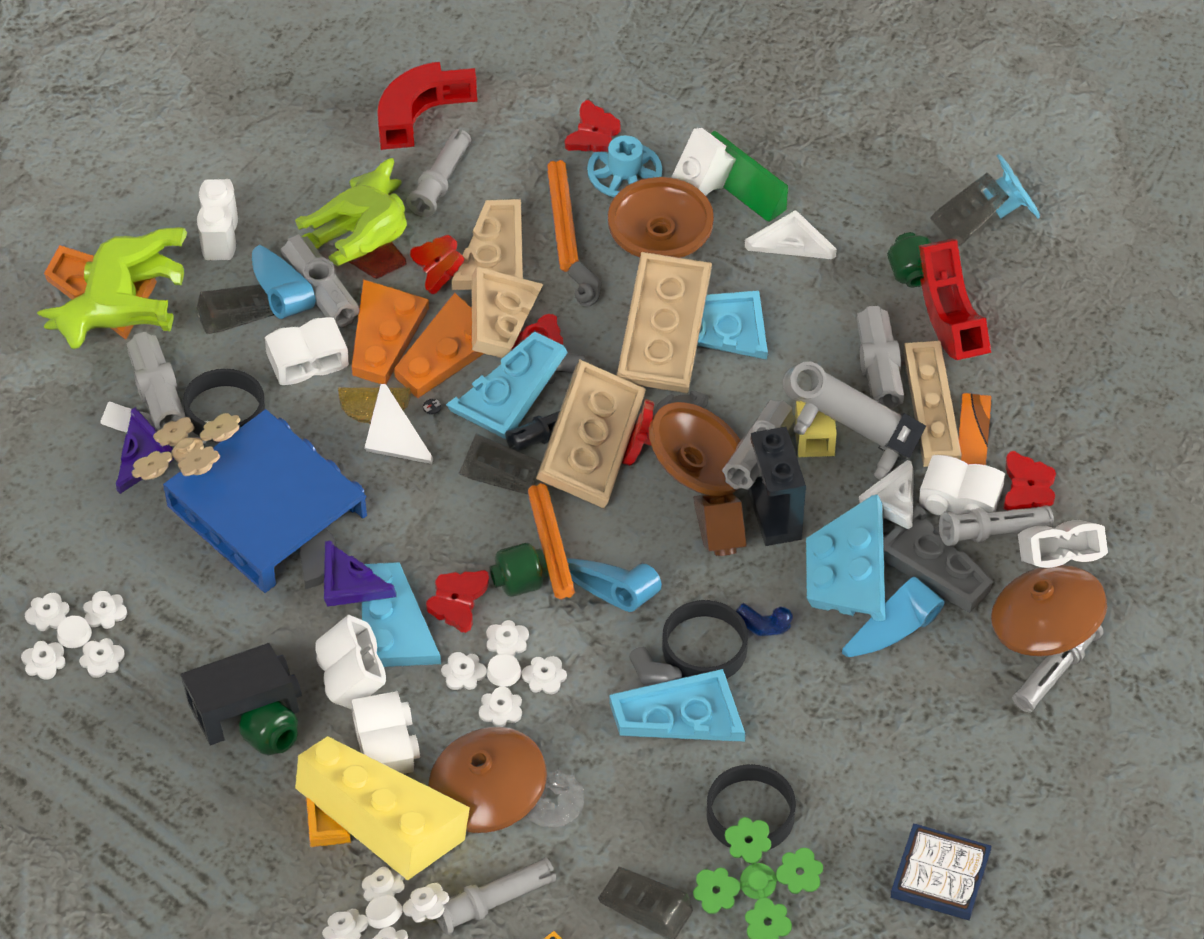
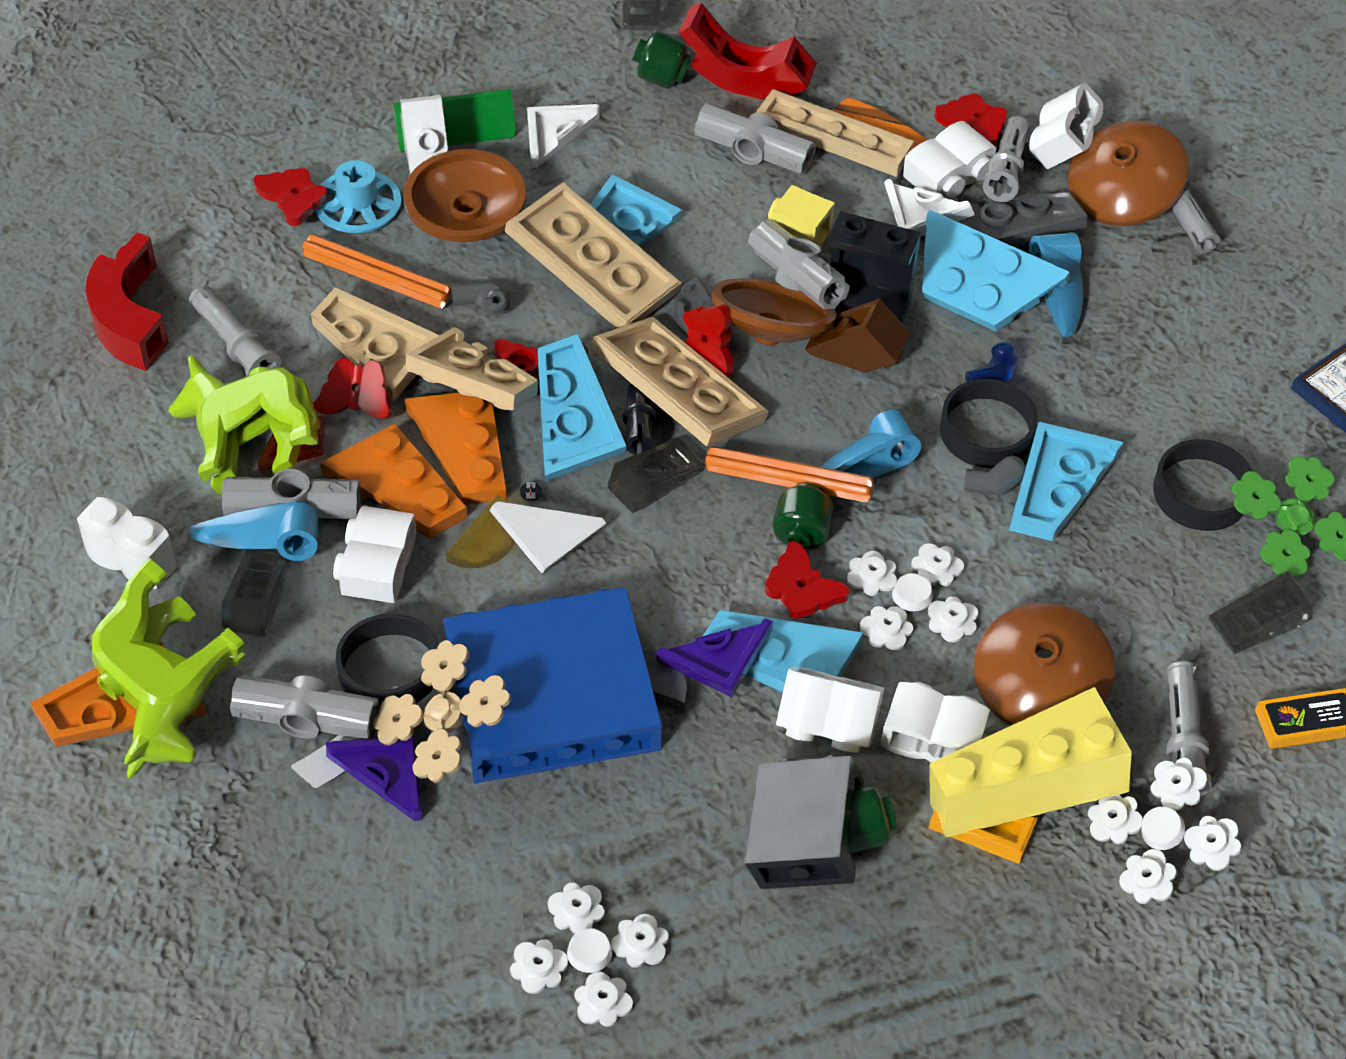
camera: 60 degrees left, 0 degrees up
light grey piece [783,361,926,480] -> none

